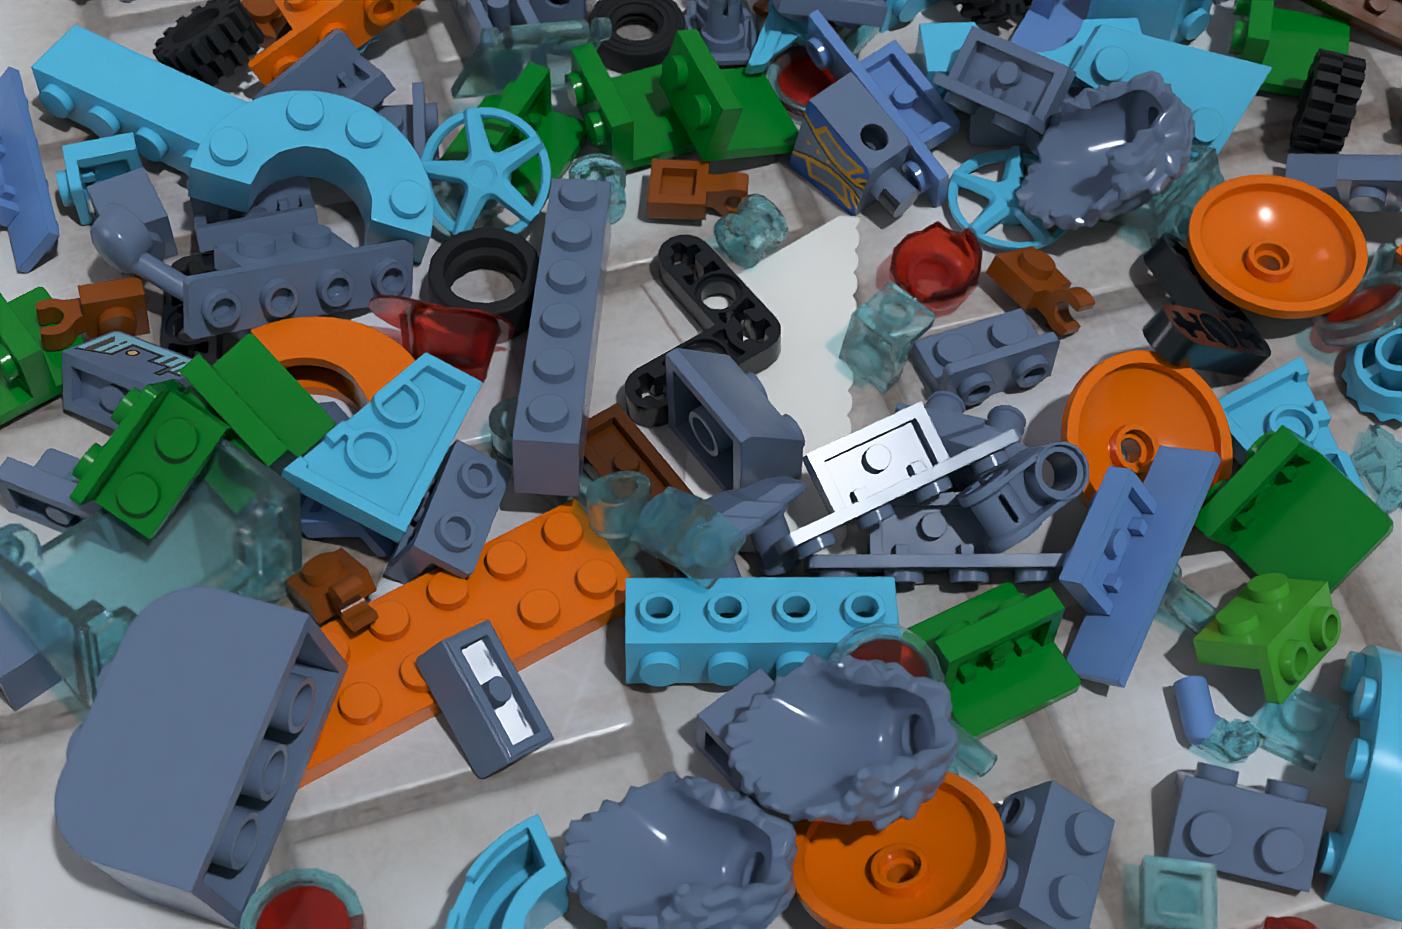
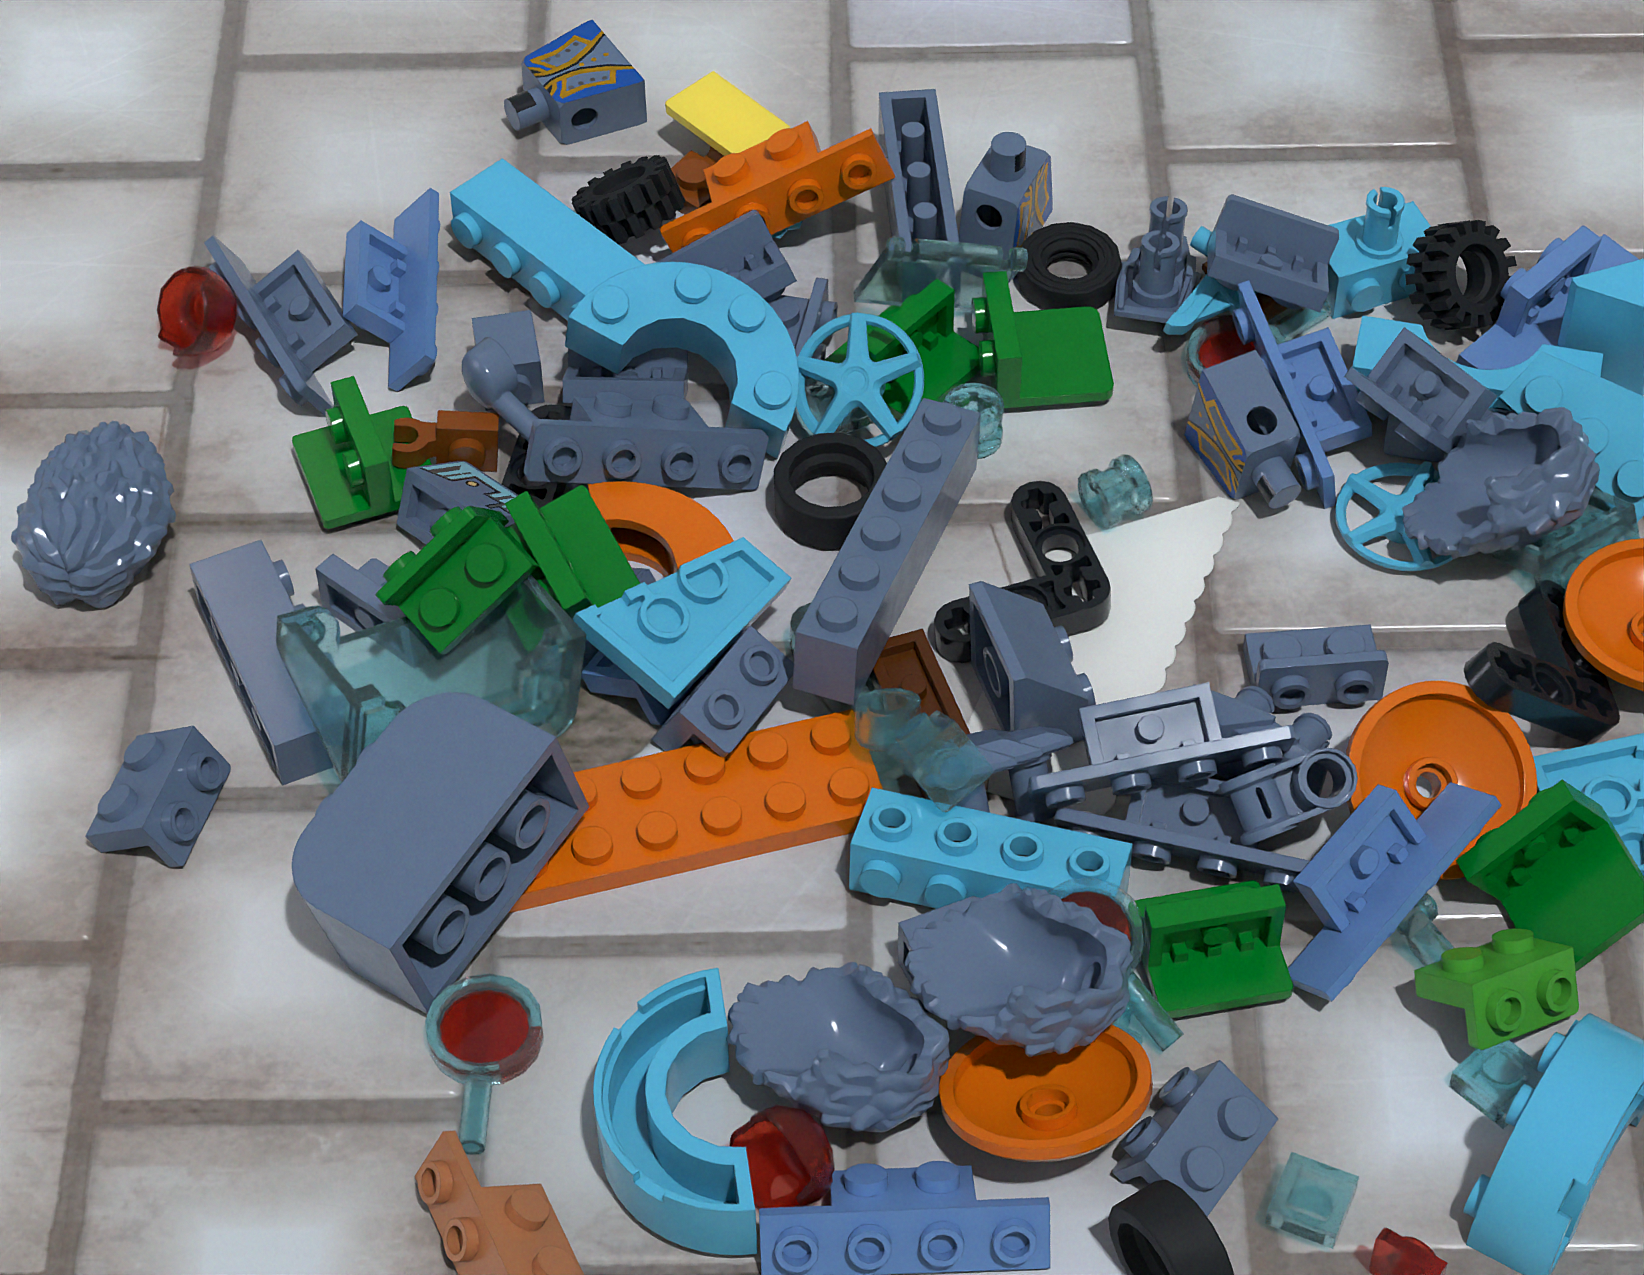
camera: 20 degrees right, 5 degrees down
medium azure bracket [56,132,143,225] -> none
dark orange plate [284,548,379,632] -> none
clear red piece [369,295,515,382] -> none
sand blue slope [416,619,554,779] -> none
dark orange plate [647,159,749,220] -> none
green bracket [659,29,799,162] -> none
clear light blue bracket [838,282,935,394] -> none
clear red hair [889,222,983,313] -> none
dark orange plate [986,246,1095,336] -> none
sand blue bracket [1164,762,1327,892] -> none
arm [1173,676,1260,764] -> none

